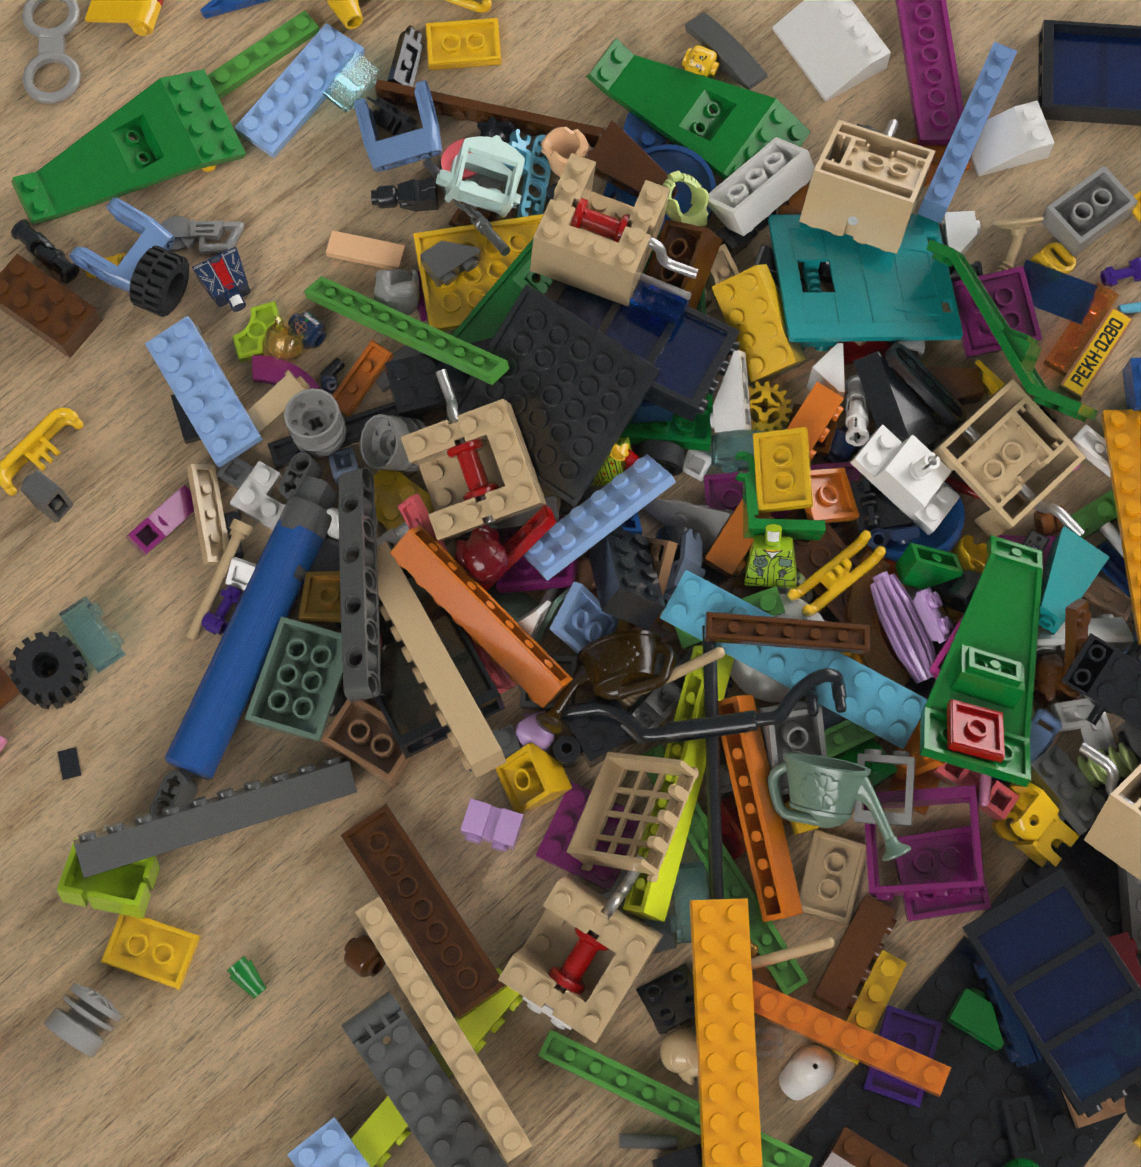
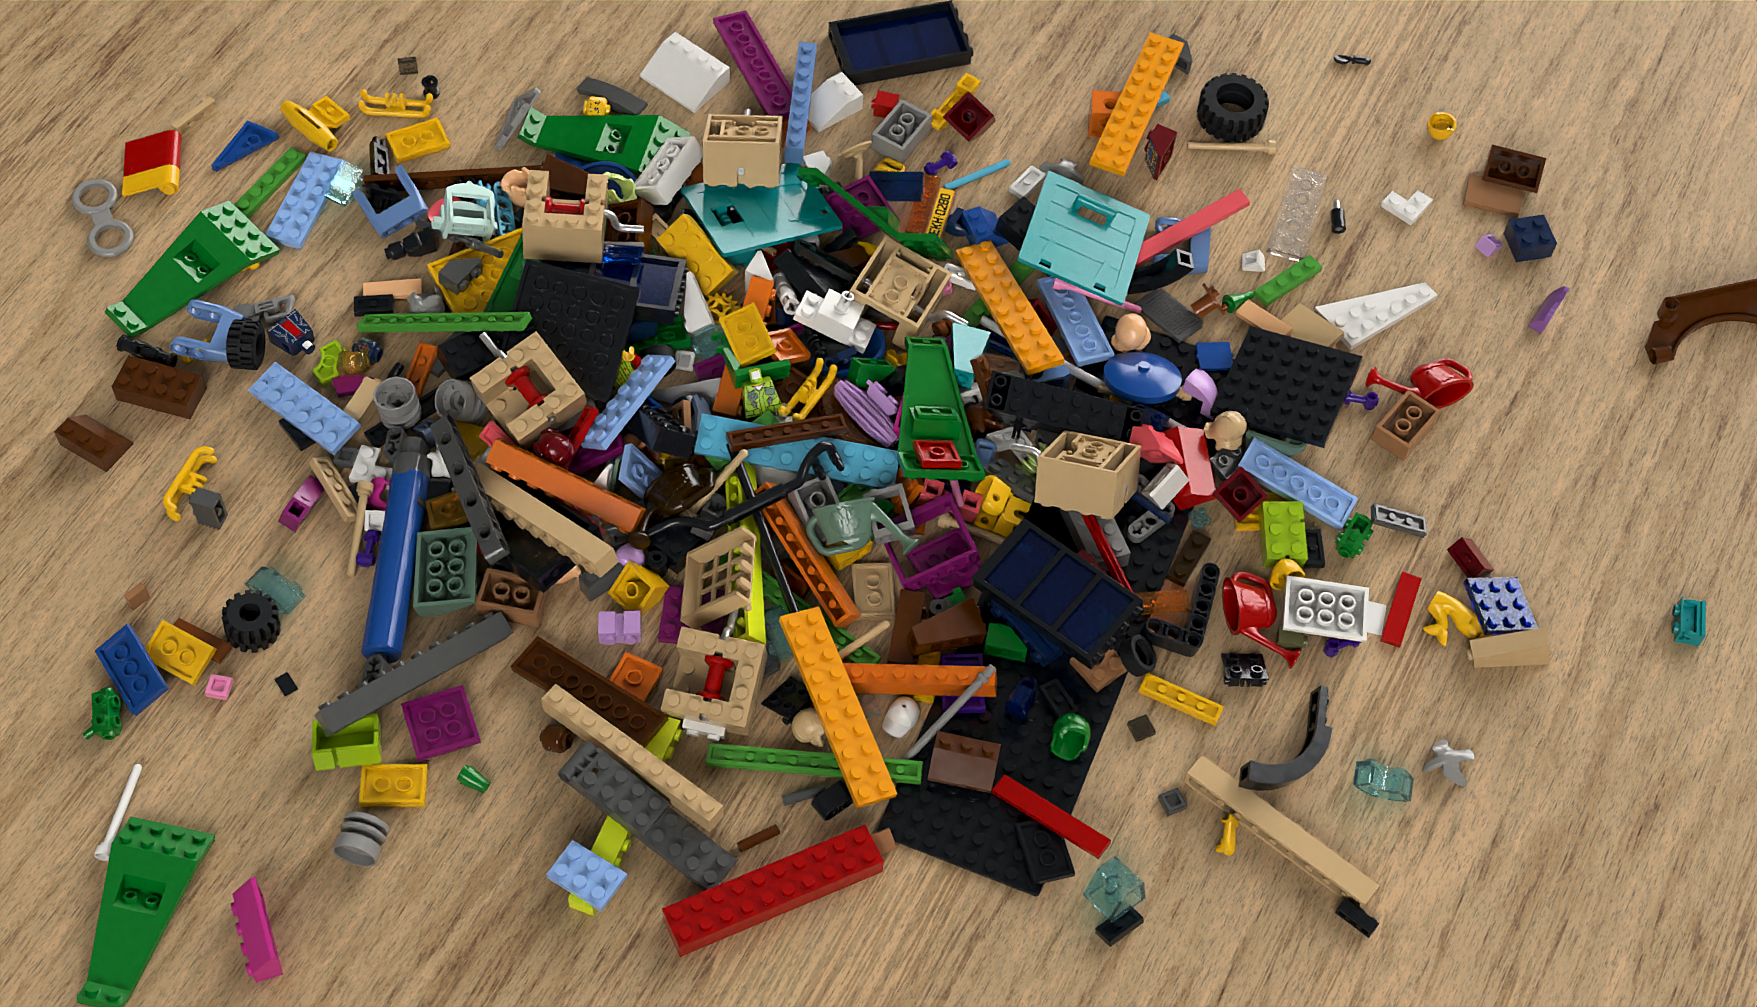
camera: 25 degrees left, 15 degrees down
none -> black plate [354,294,394,317]
none -> dark pink piece [367,477,390,511]
none -> magenta plate [401,685,481,762]
none -> light grey wing [494,87,541,150]
none -> orange plate [609,652,663,702]
none -> black piece [823,227,861,253]
none -> red brick [871,90,899,118]
none -> light grey bar [901,664,996,760]
none -> reddish brown slope [907,598,988,656]
none -> leg [929,587,967,618]
none -> tan piece [937,512,1032,555]
none -> dark blue plate [945,207,969,237]
none -> clear blue piece [1004,677,1037,720]

